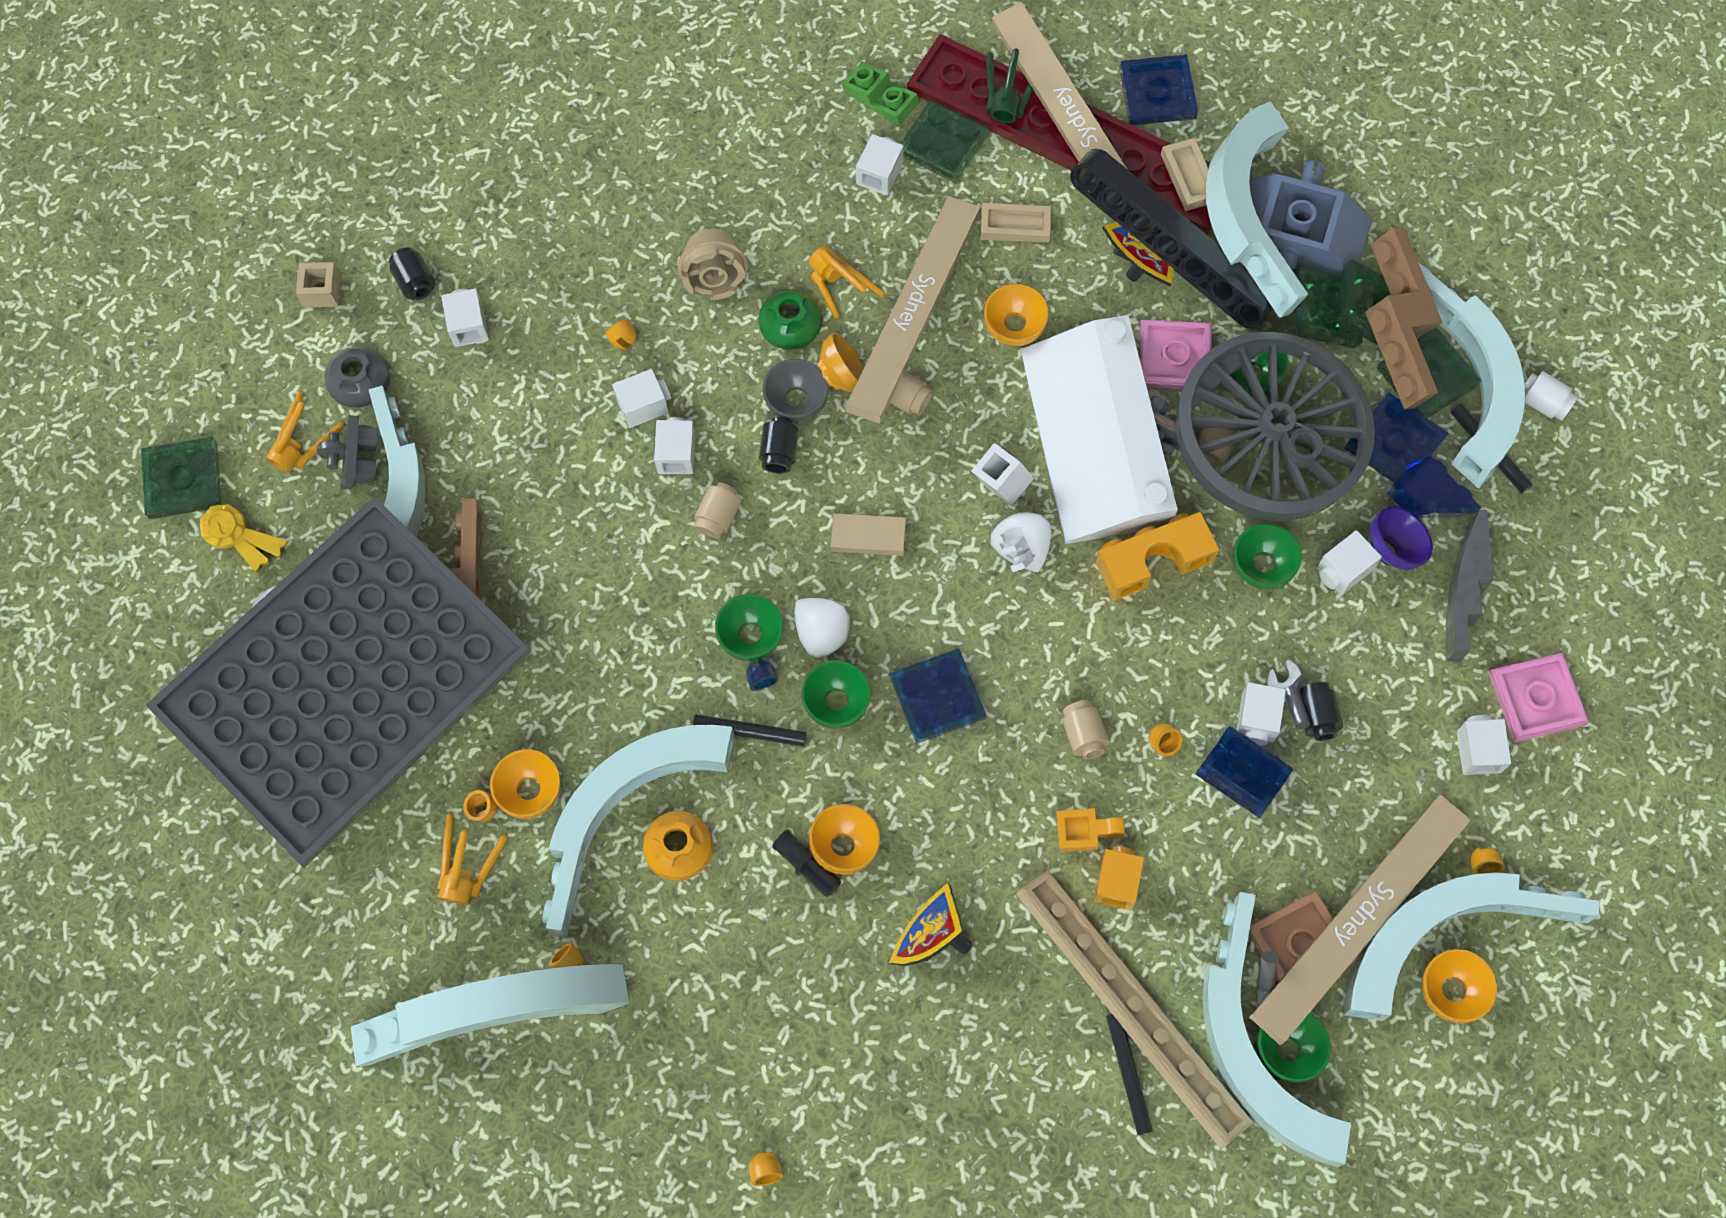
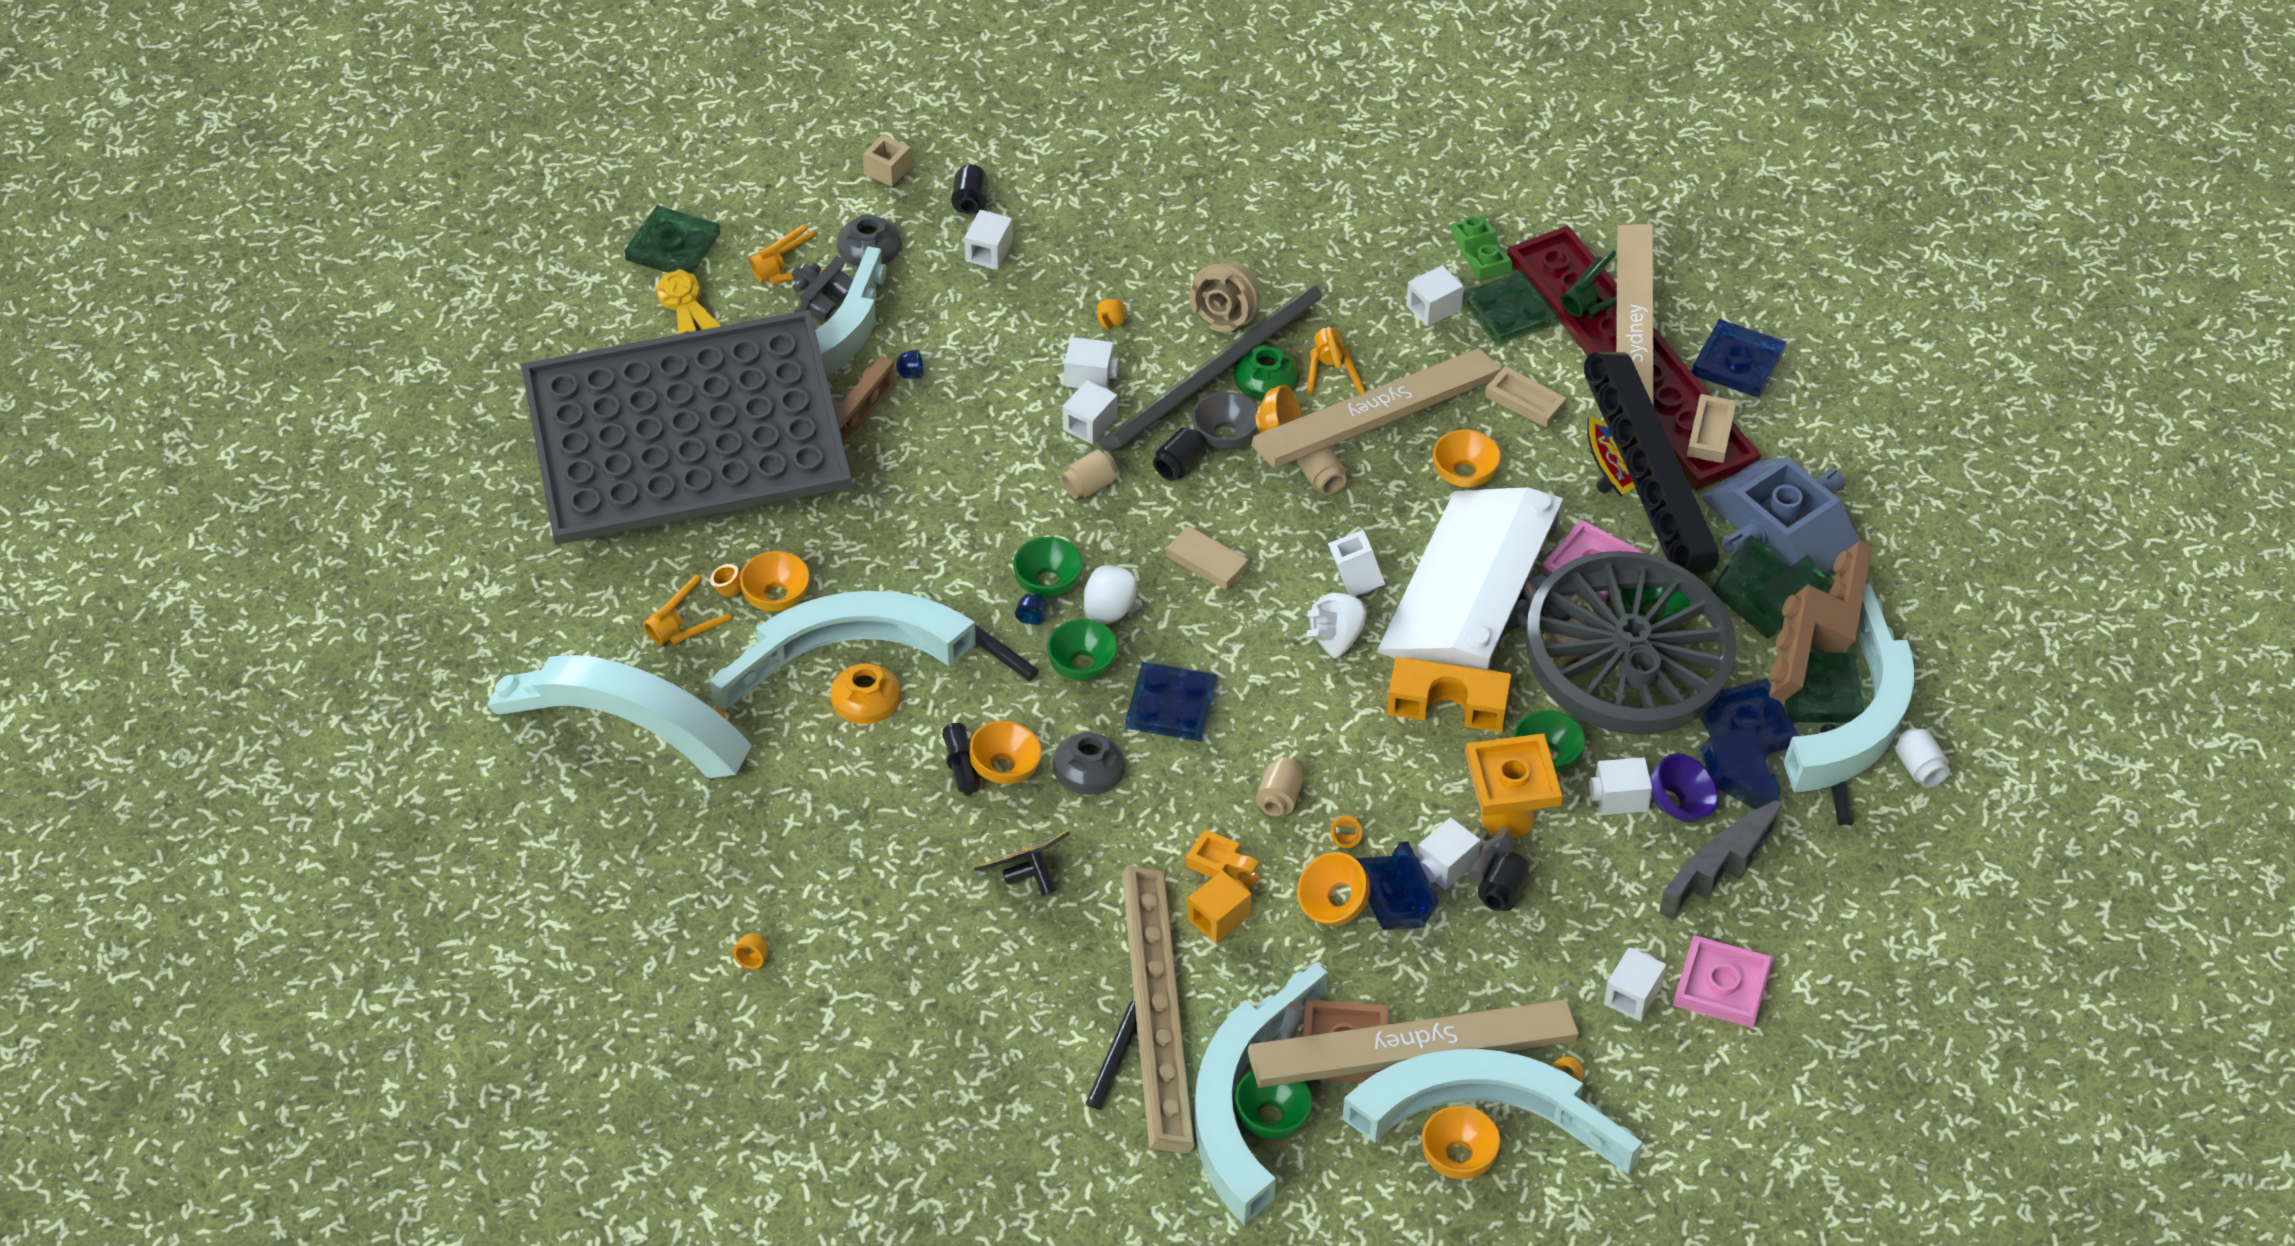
camera: 30 degrees right, 20 degrees down
light aqua arch [1206,101,1308,318] -> none
none -> clear blue hinge [896,349,923,379]
none -> dark grey piece [1053,732,1125,795]
none -> dark grey tile [1098,285,1323,452]
none -> light orange piece [1297,852,1370,926]
none -> light orange plant [1465,734,1563,838]

